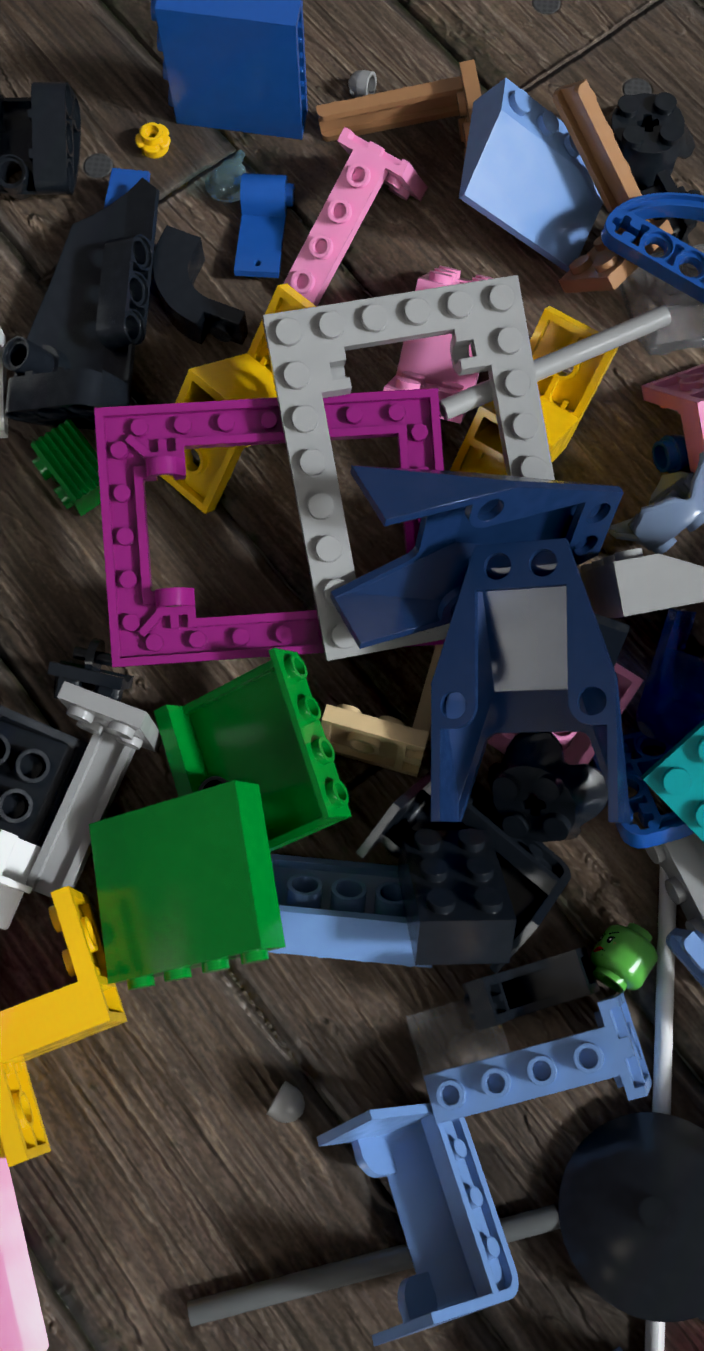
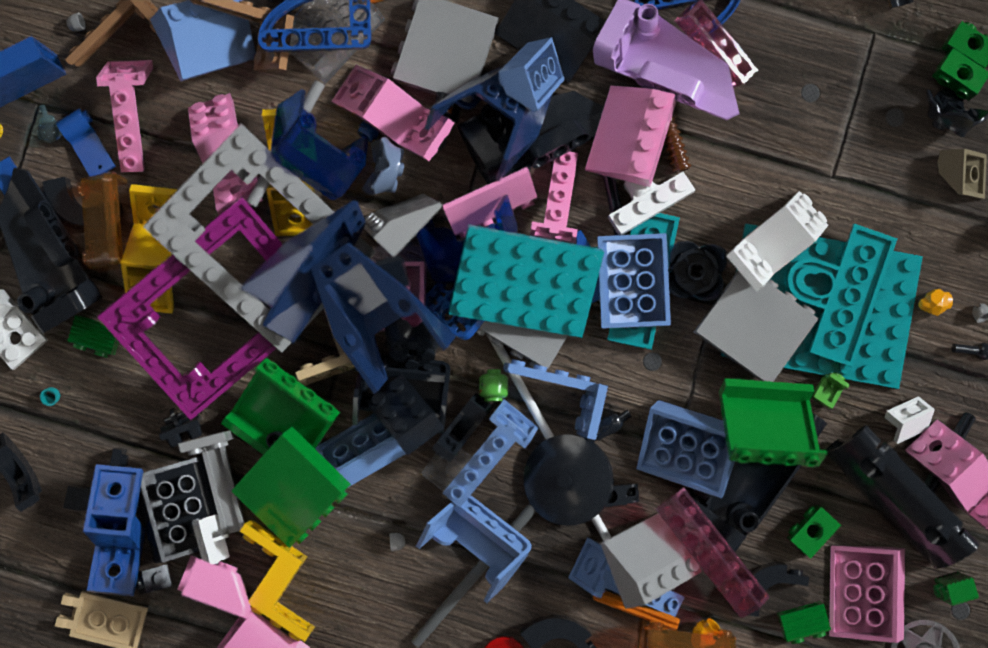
camera: 35 degrees left, 15 degrees up
none -> clear orange windscreen [77,172,127,271]
none -> clear blue windscreen [271,89,369,200]

